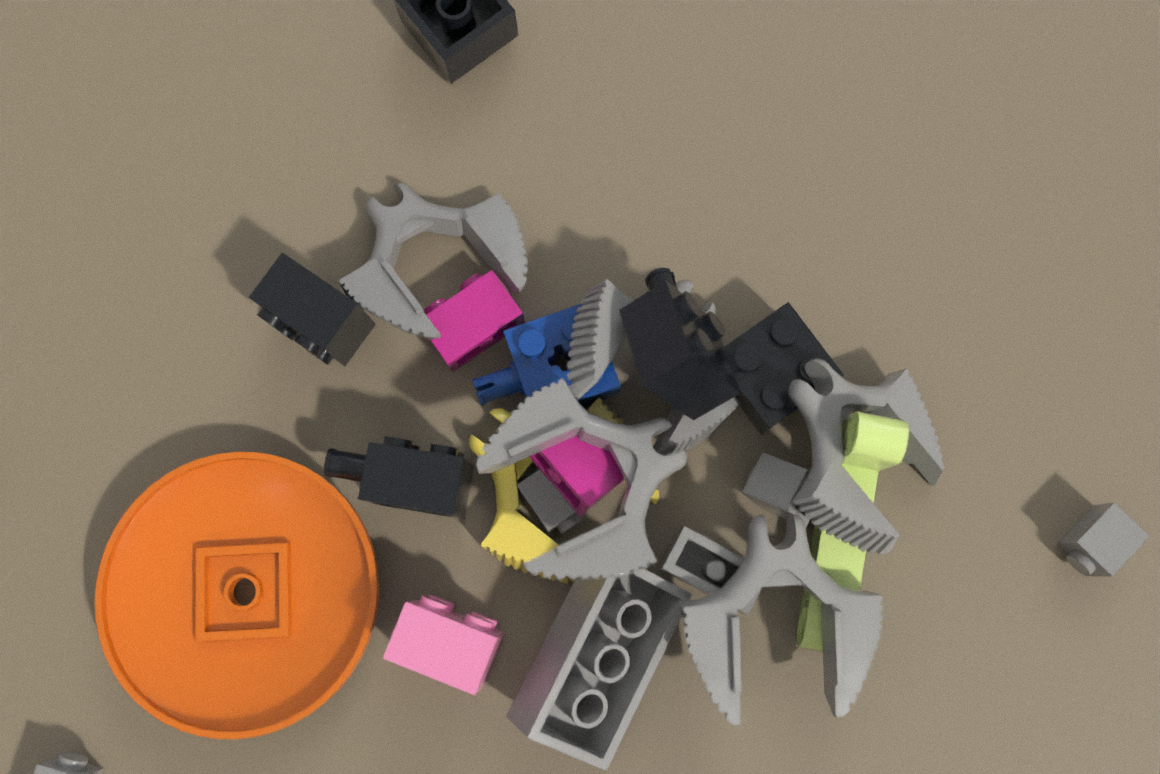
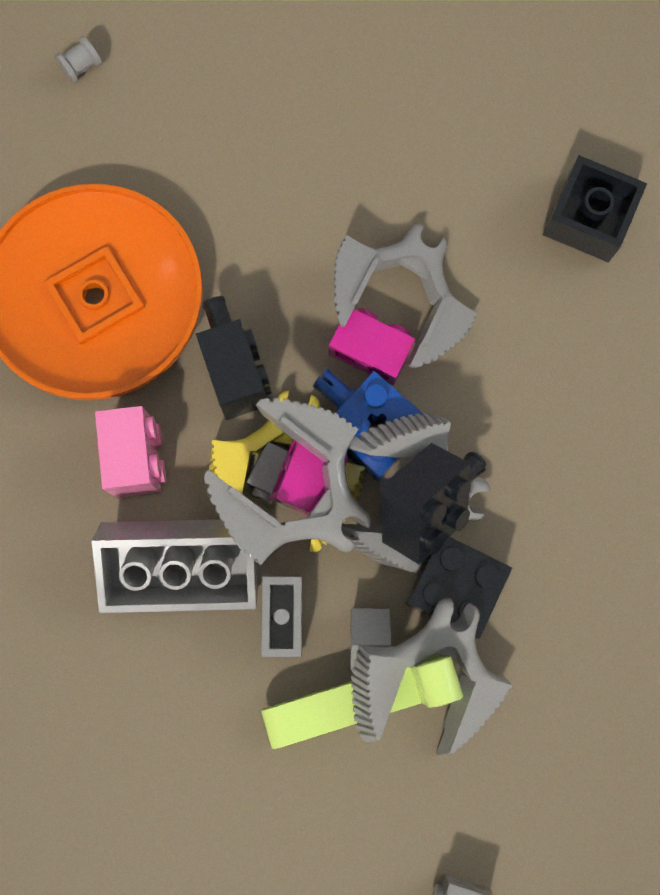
camera: 55 degrees right, 0 degrees up
black brick [248,252,376,366] -> none
light grey piece [679,513,883,725] -> none

